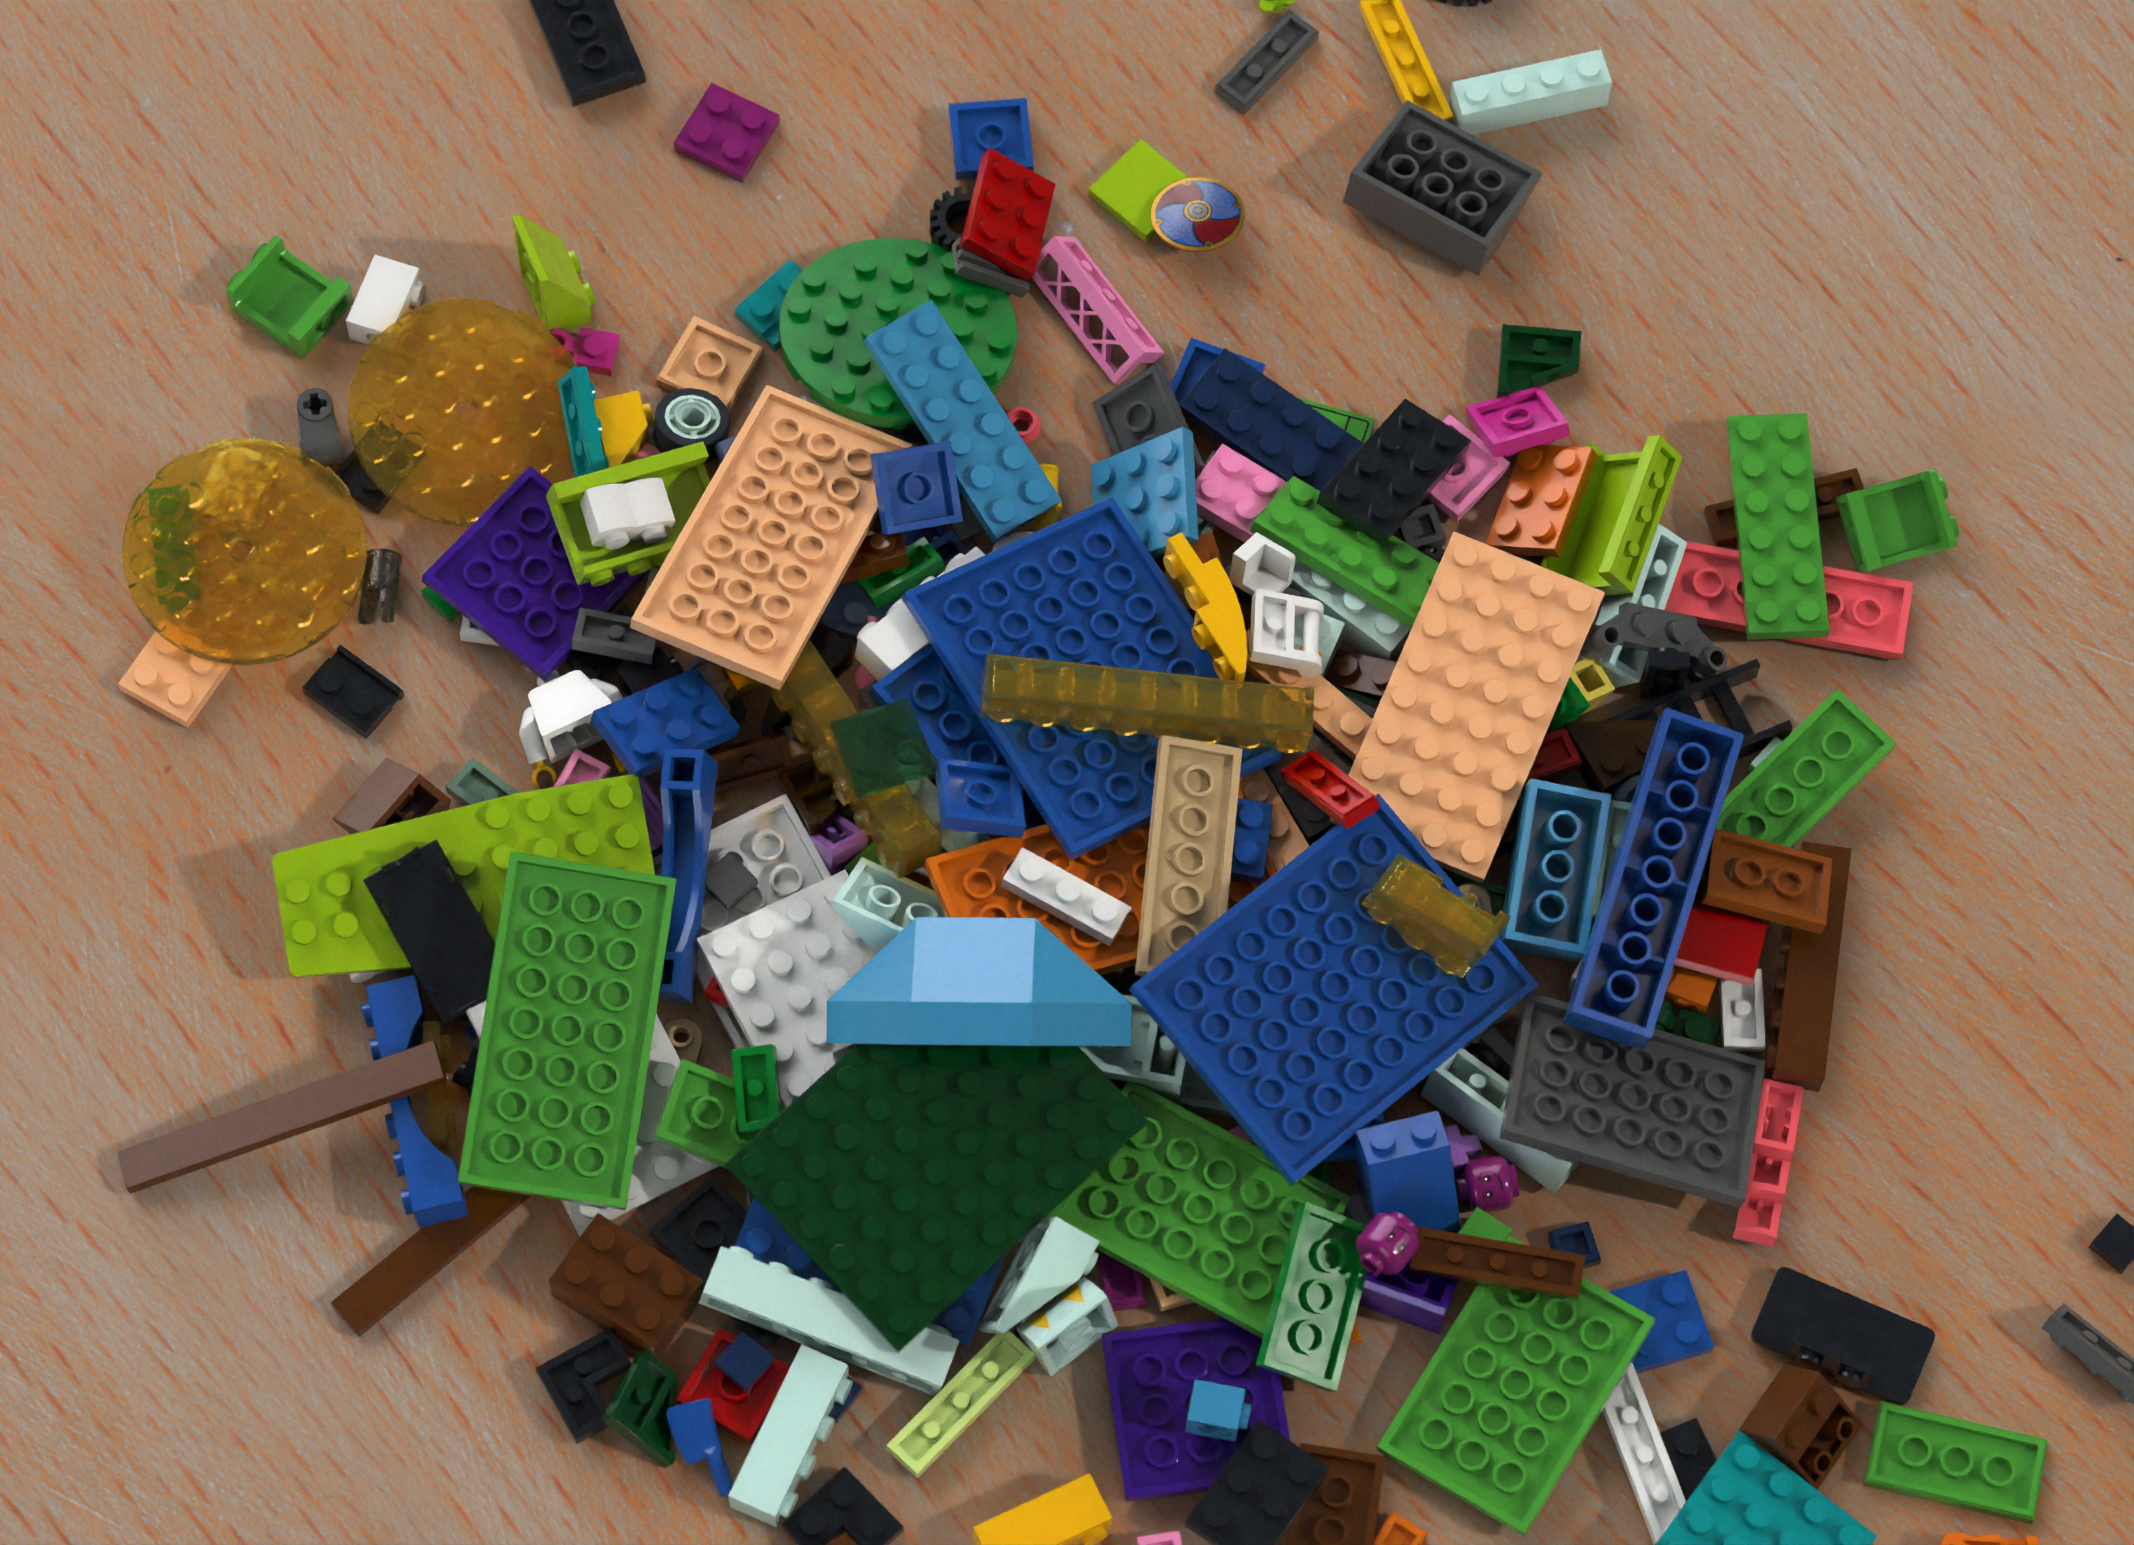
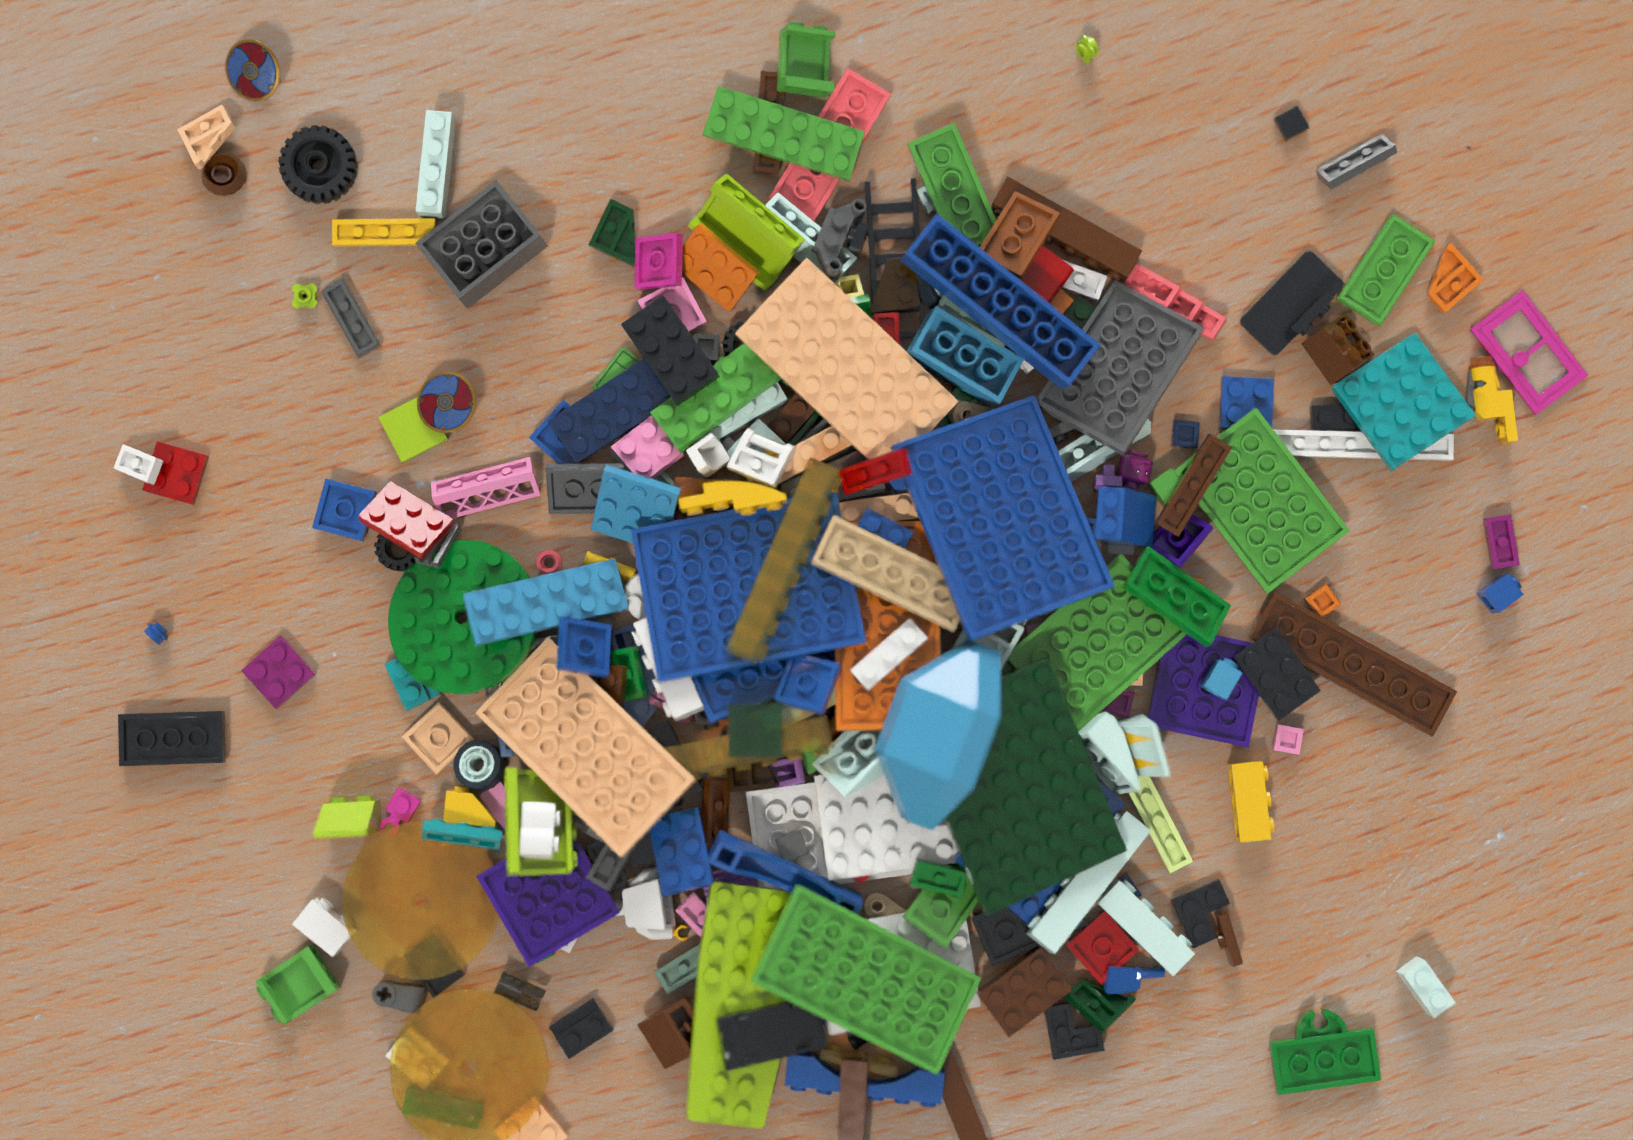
camera: 70 degrees left, 20 degrees up
dark blue tile [714,1331,775,1393] -> none
magenta head [1356,1211,1419,1275] -> none
clear yellow wedge [1361,854,1511,978] -> none
none -> lime plate [1075,35,1099,64]

